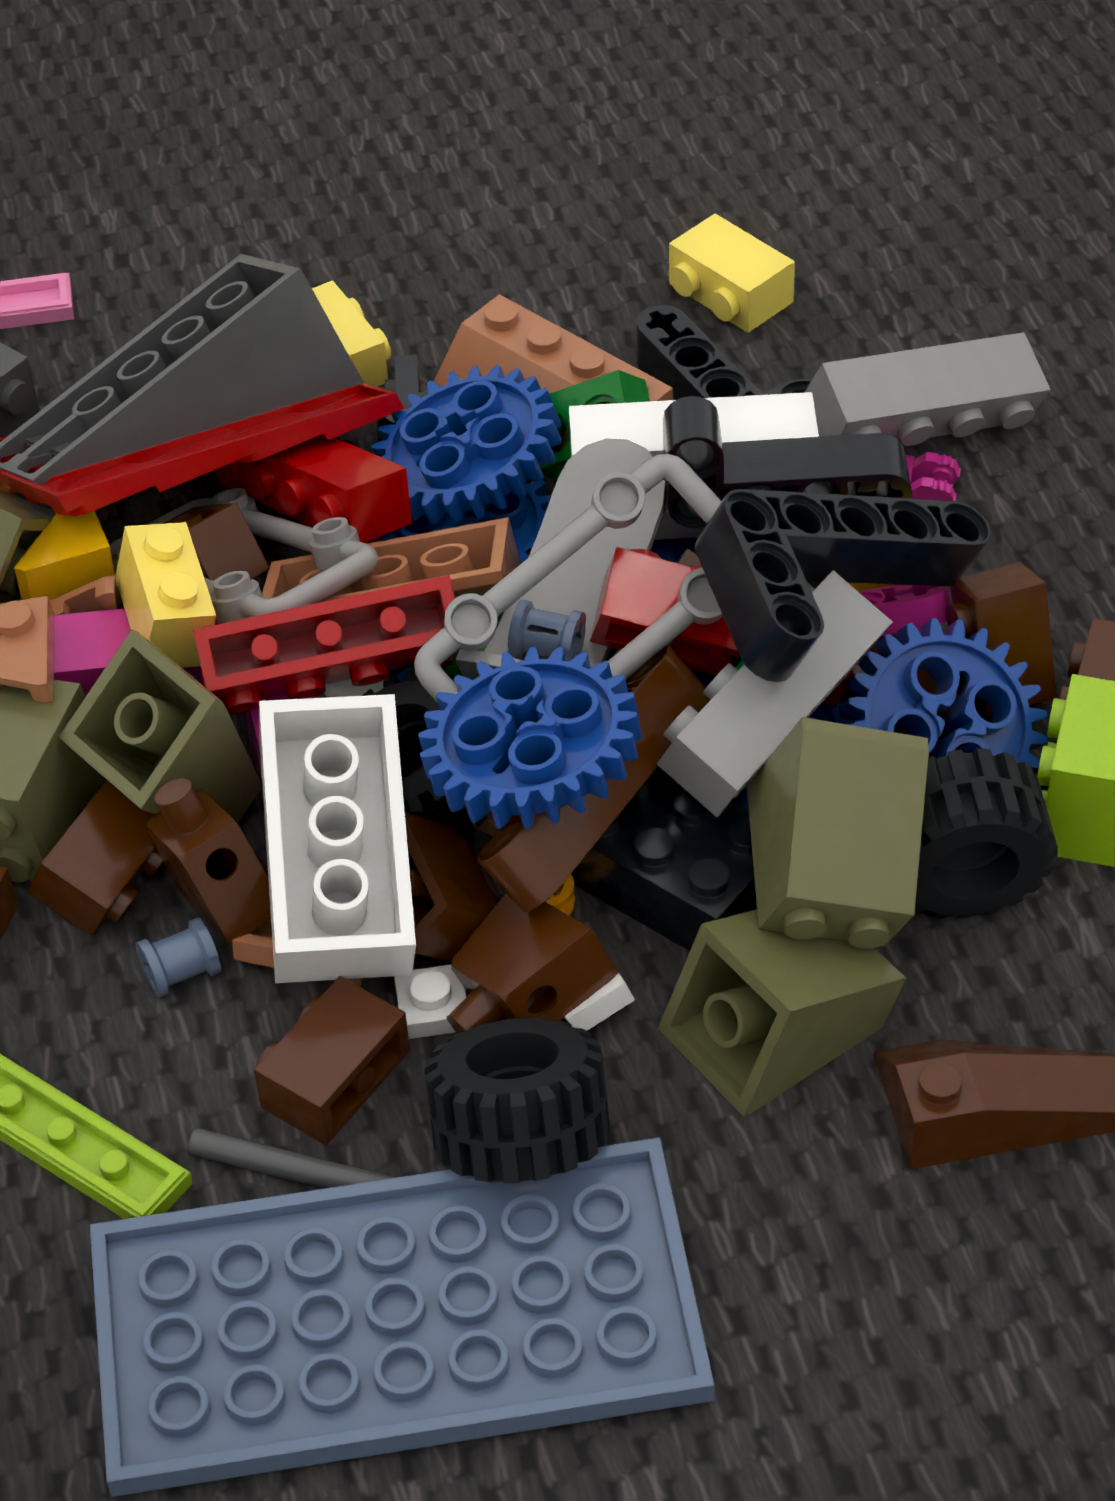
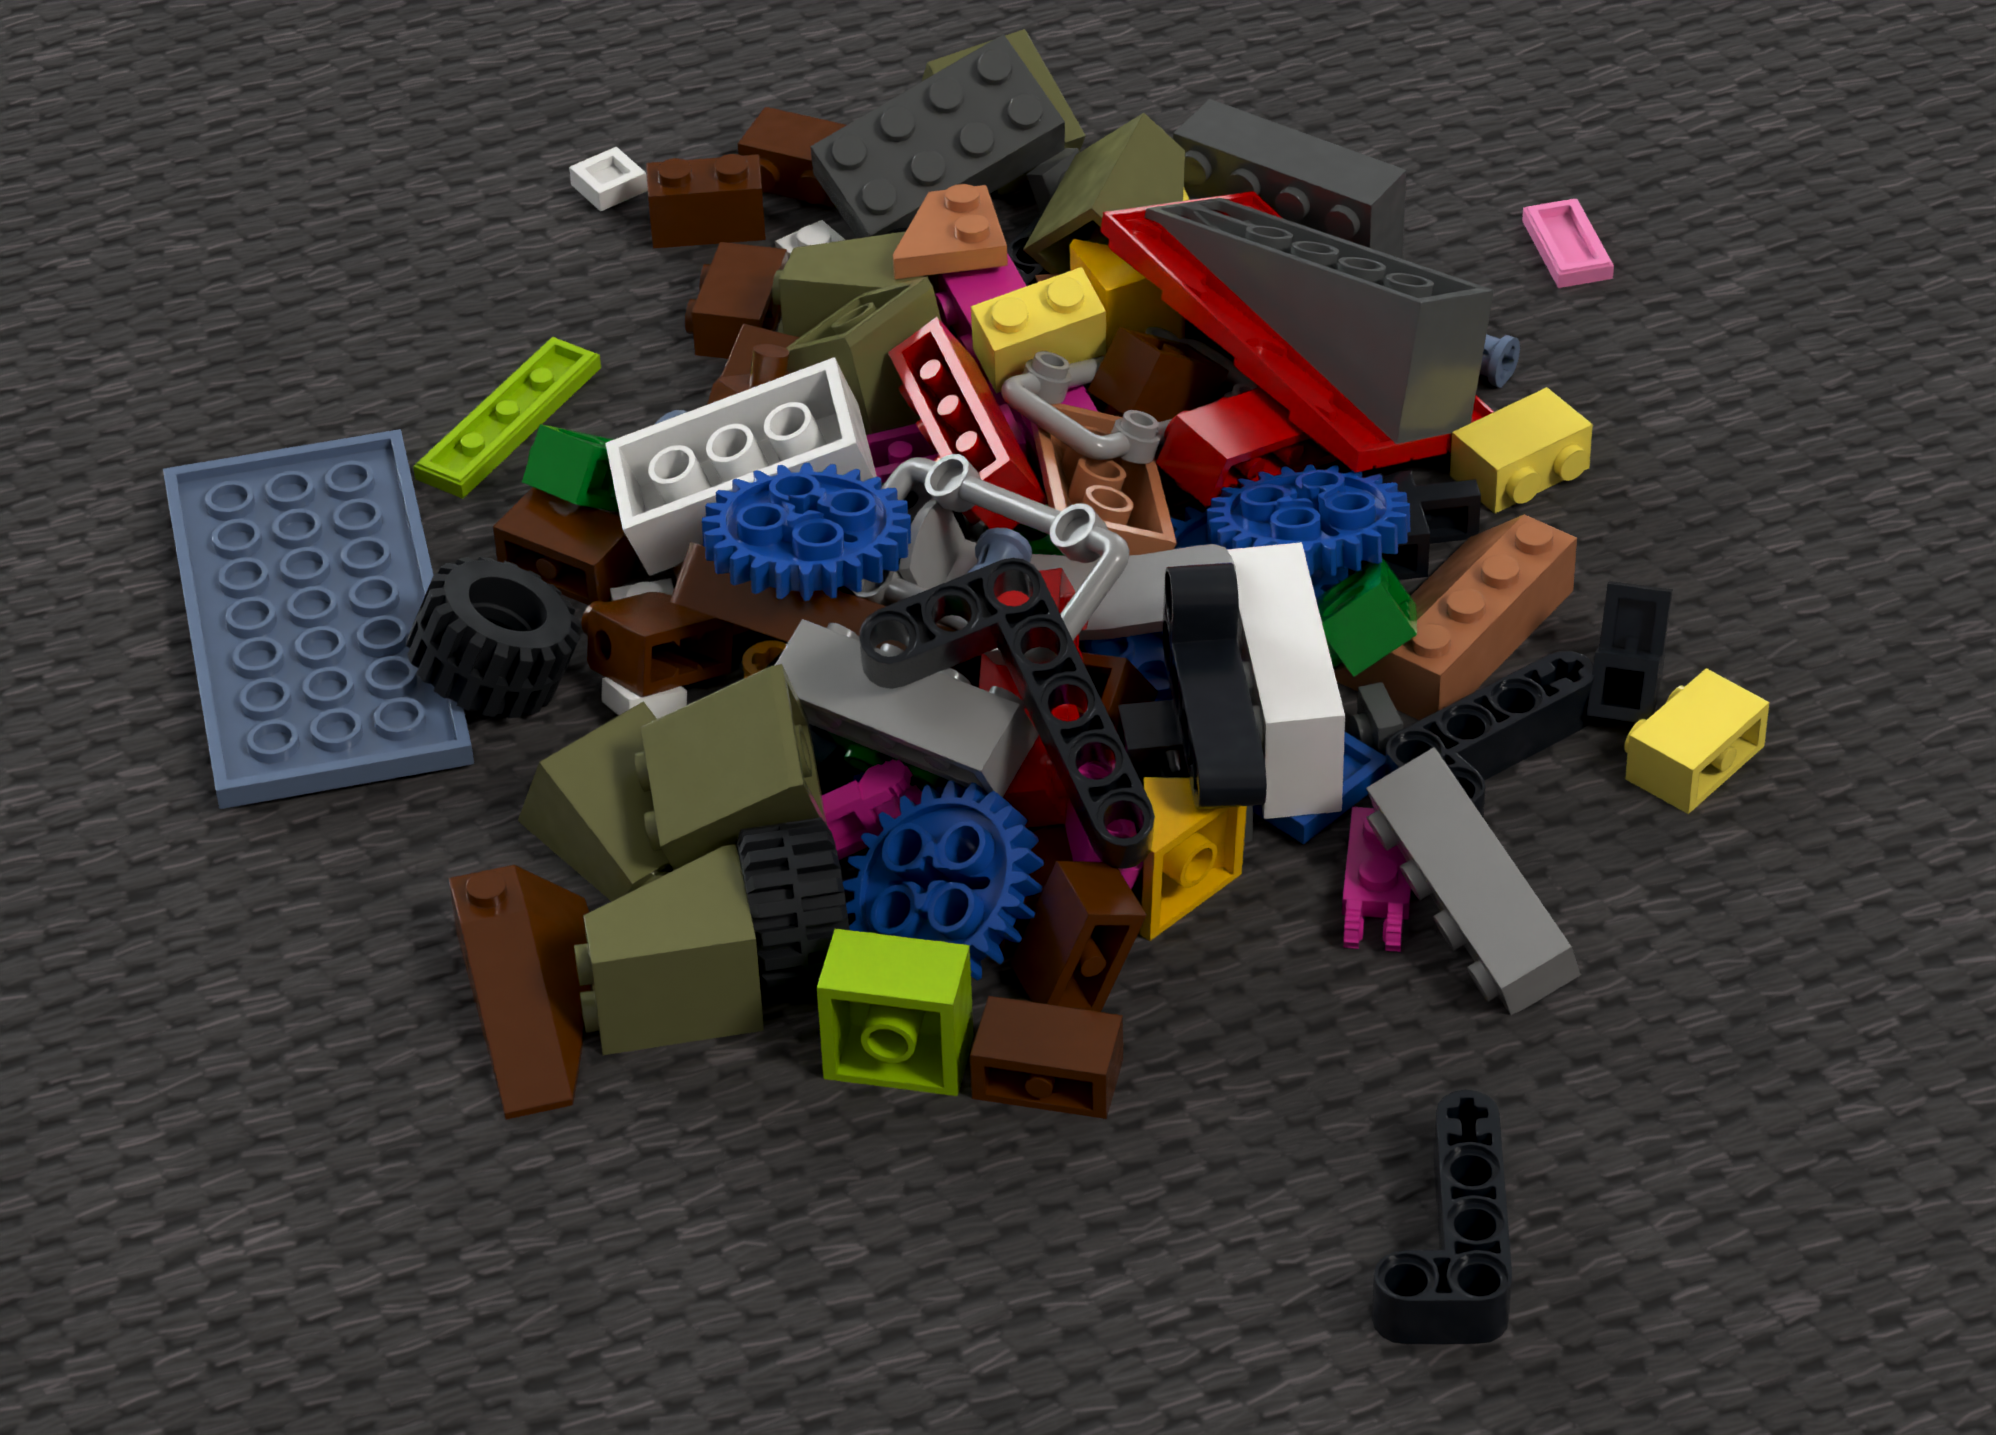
camera: 85 degrees right, 5 degrees down
dark grey bar [188,1128,395,1189] -> none
none -> green brick [522,424,619,512]
none -> olive slope [574,844,764,1055]
none -> black brick [1587,581,1673,722]

